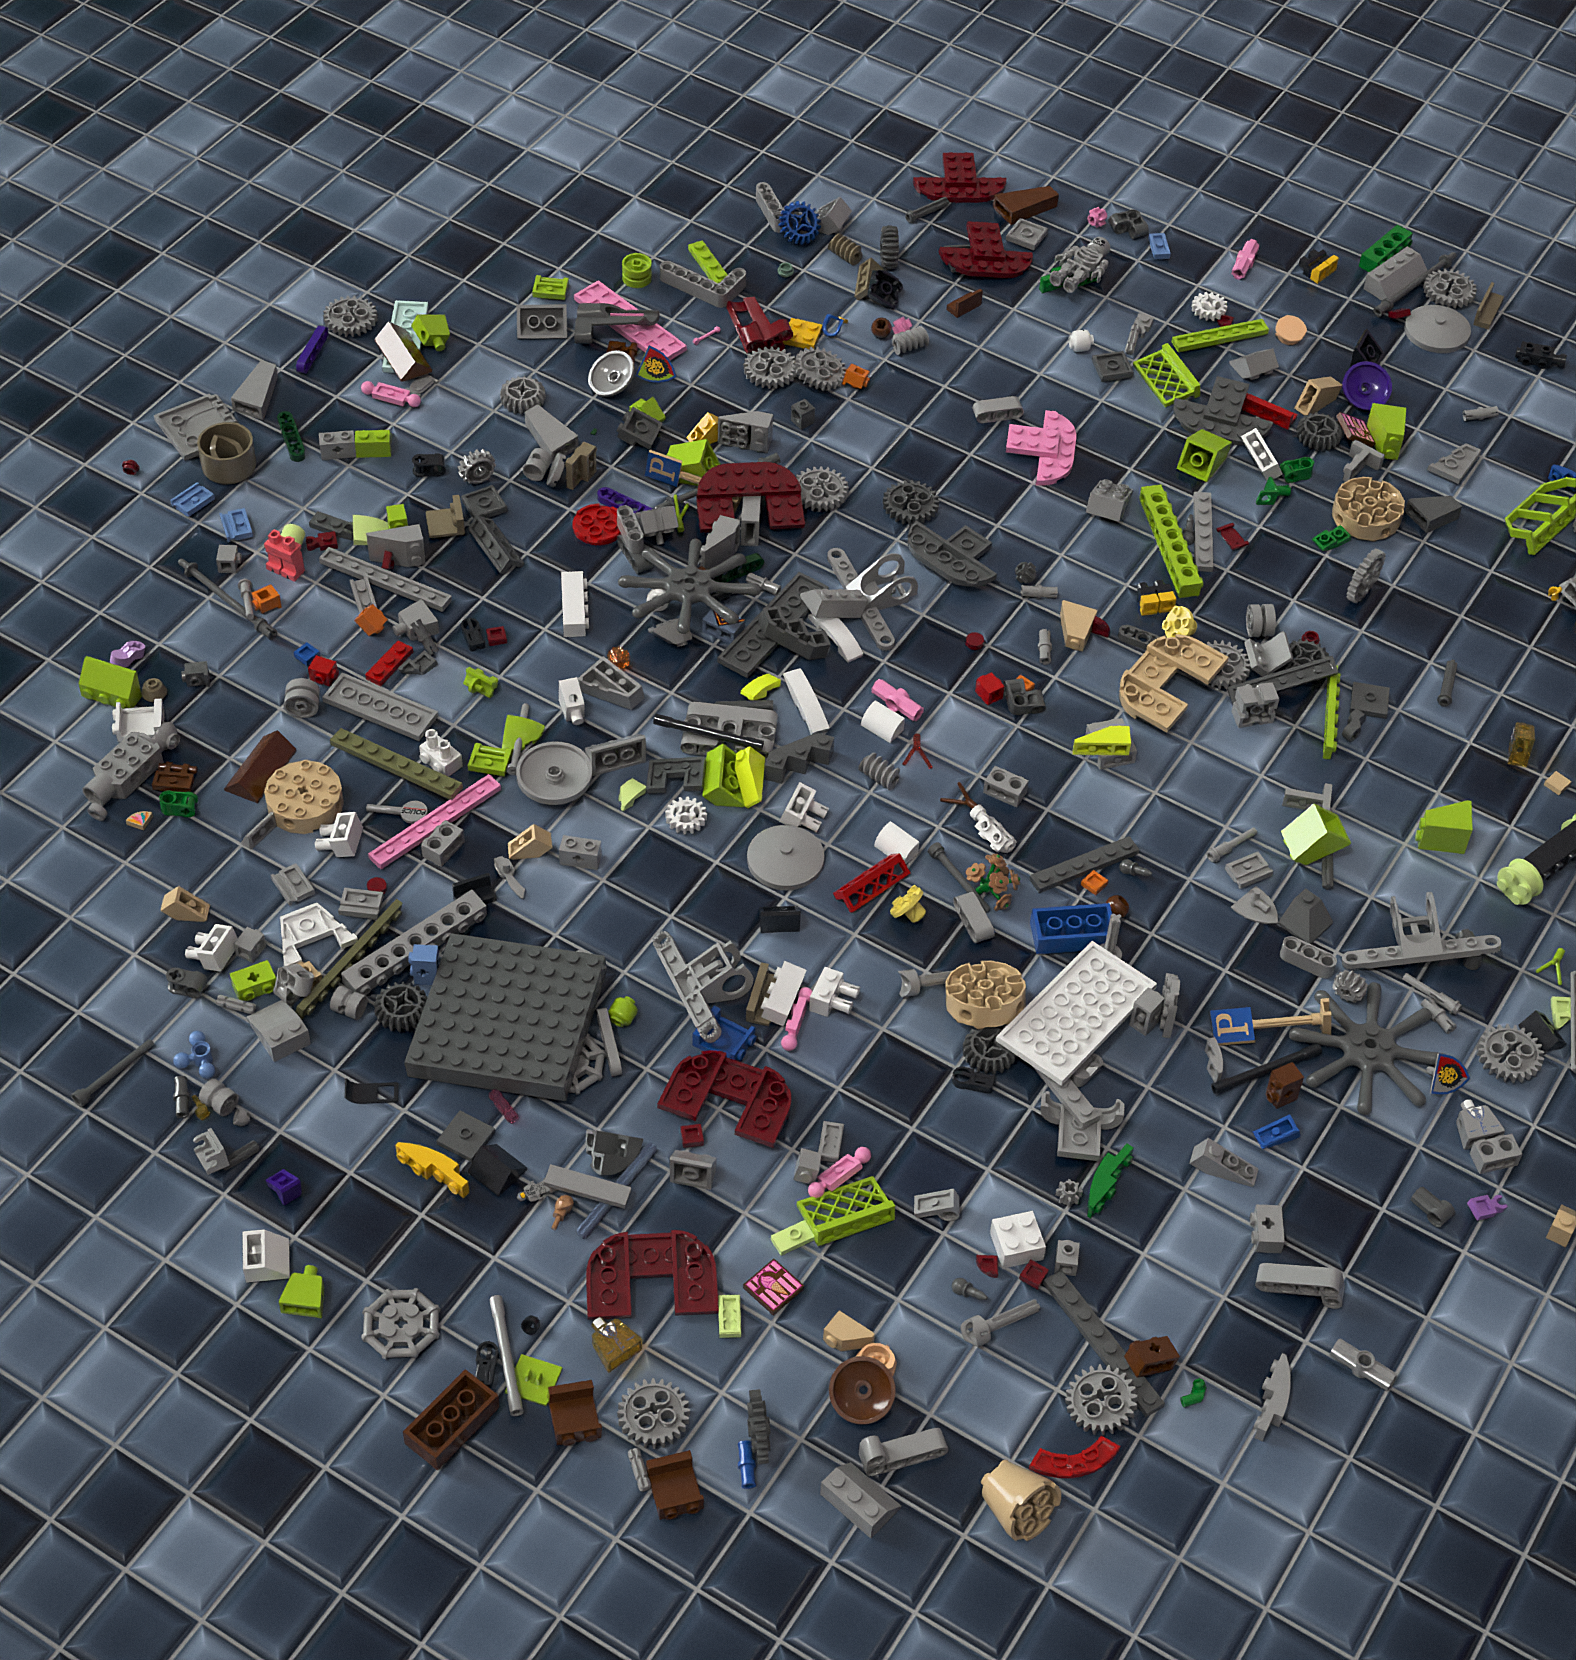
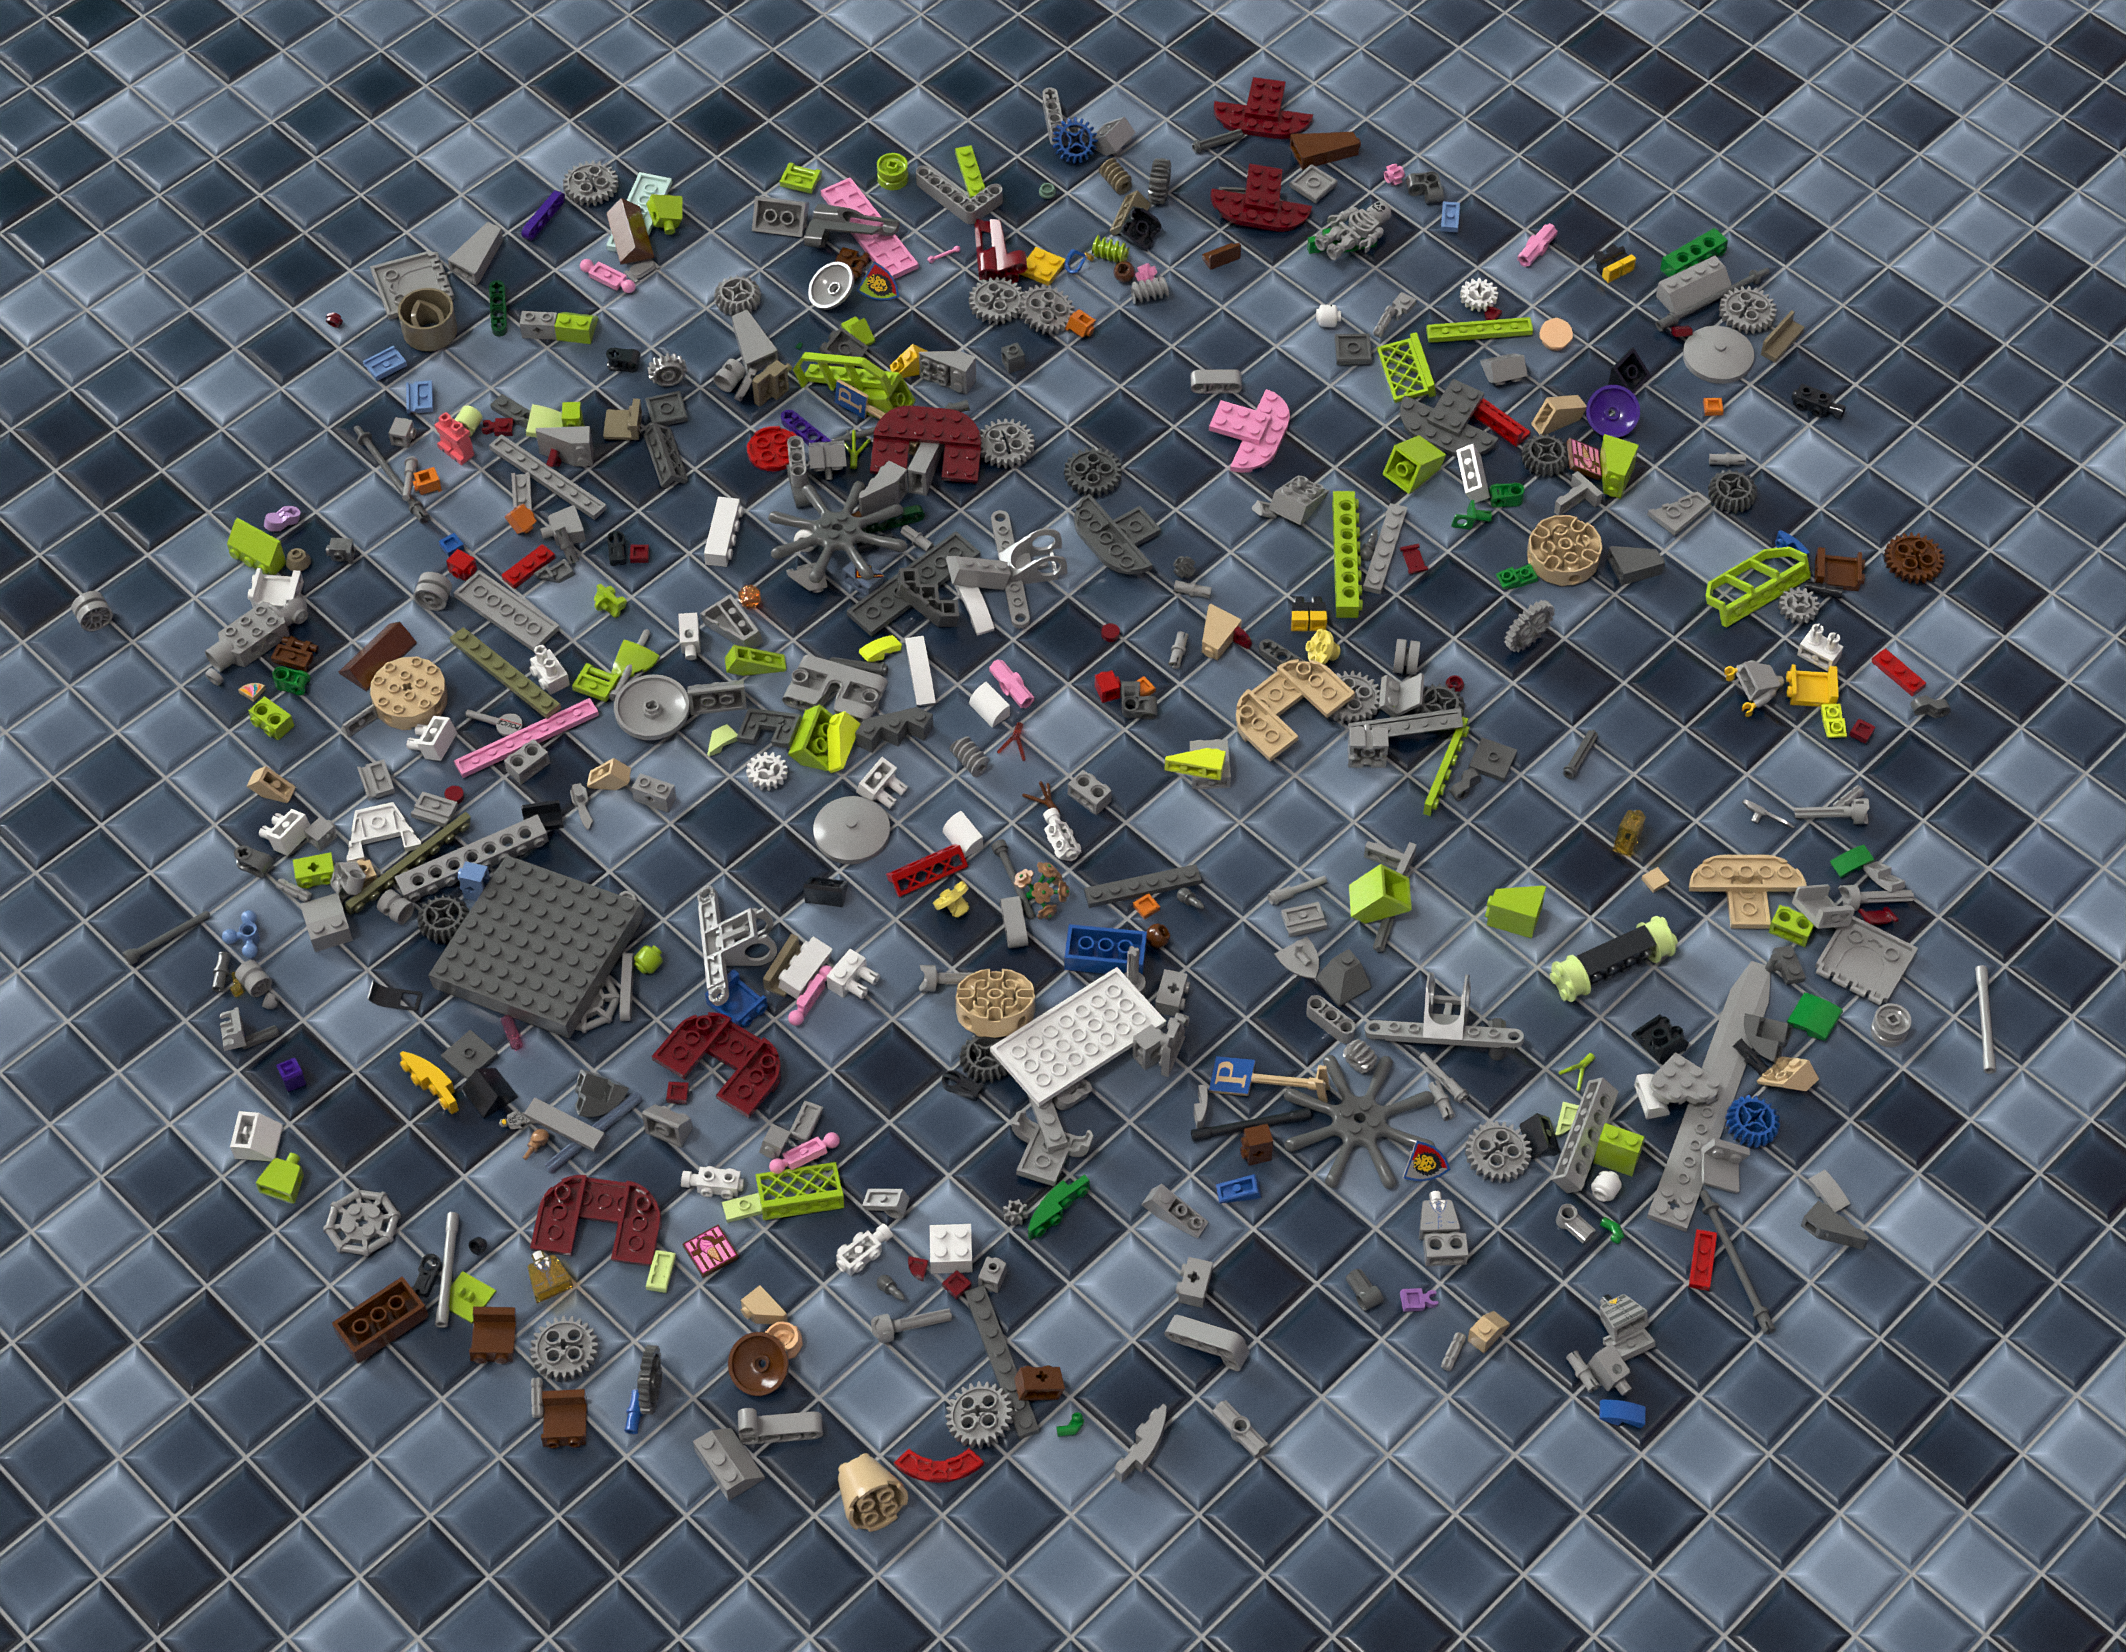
camera: 15 degrees right, 5 degrees up
black piece [653,714,764,751] -> none
none -> lime brick [248,696,294,740]
none -> white brick [681,1166,744,1199]
none -> lime slope [725,645,786,676]
none -> lime plate [793,352,901,396]
none -> white brick [836,1224,893,1276]
none -> lime piece [1092,235,1130,263]
none -> light grey brick [1155,969,1190,1016]
none -> light grey slope [1252,500,1277,519]
none -> light grey axle [1441,1332,1466,1371]
none -> orange tile [1703,398,1724,416]
none -> dark grey gear [1708,469,1757,514]

